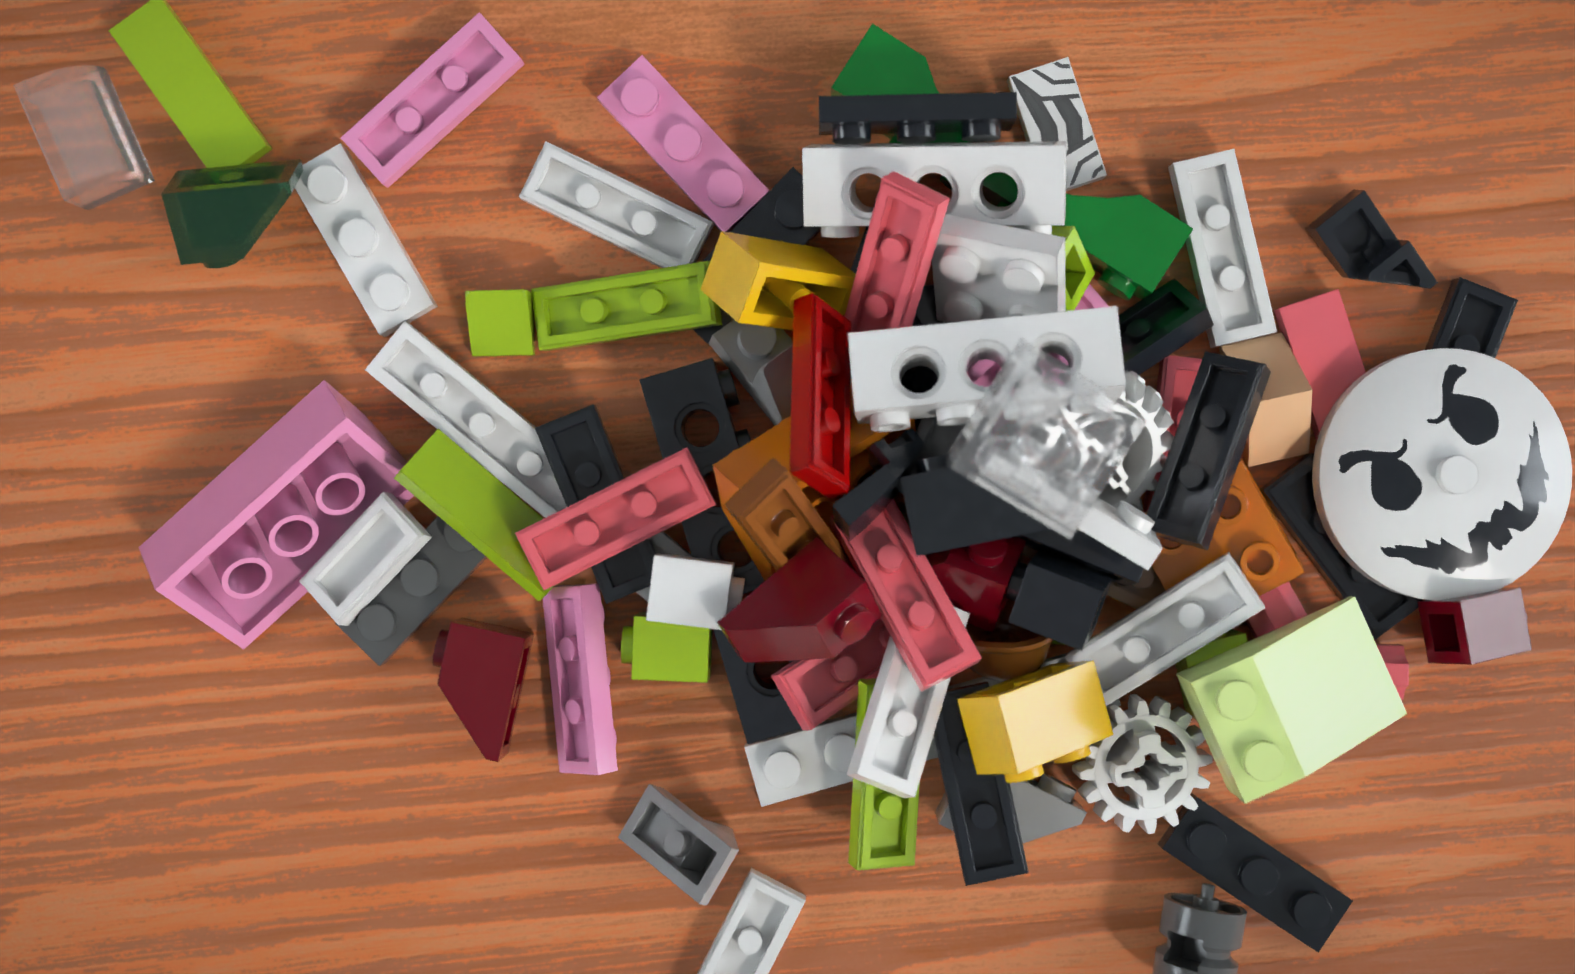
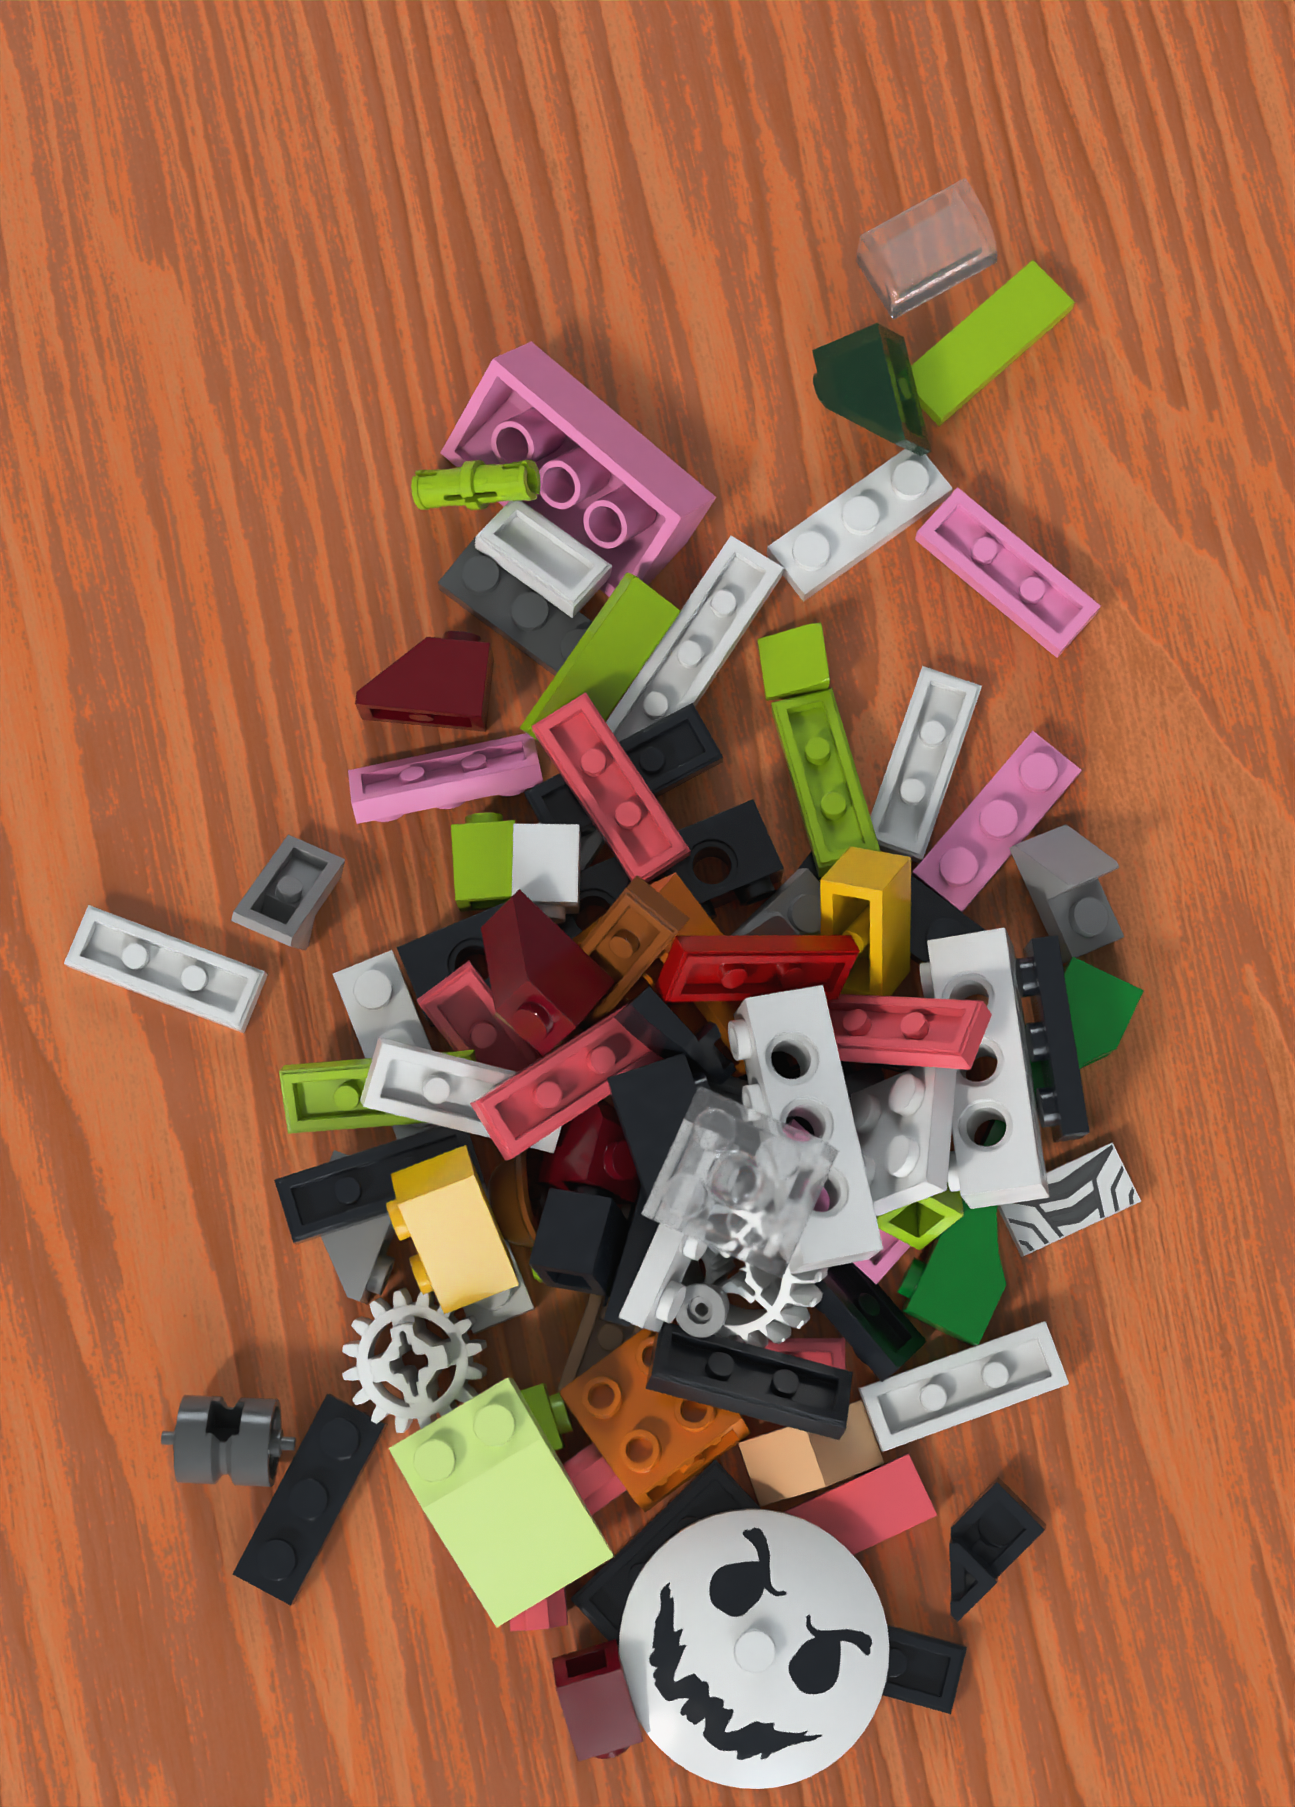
camera: 85 degrees right, 10 degrees down
white tile [1065,552,1265,706] -> none
none -> lime pin [411,460,541,510]
none -> light grey piece [675,1283,729,1338]
none -> light grey slope [1009,824,1124,964]

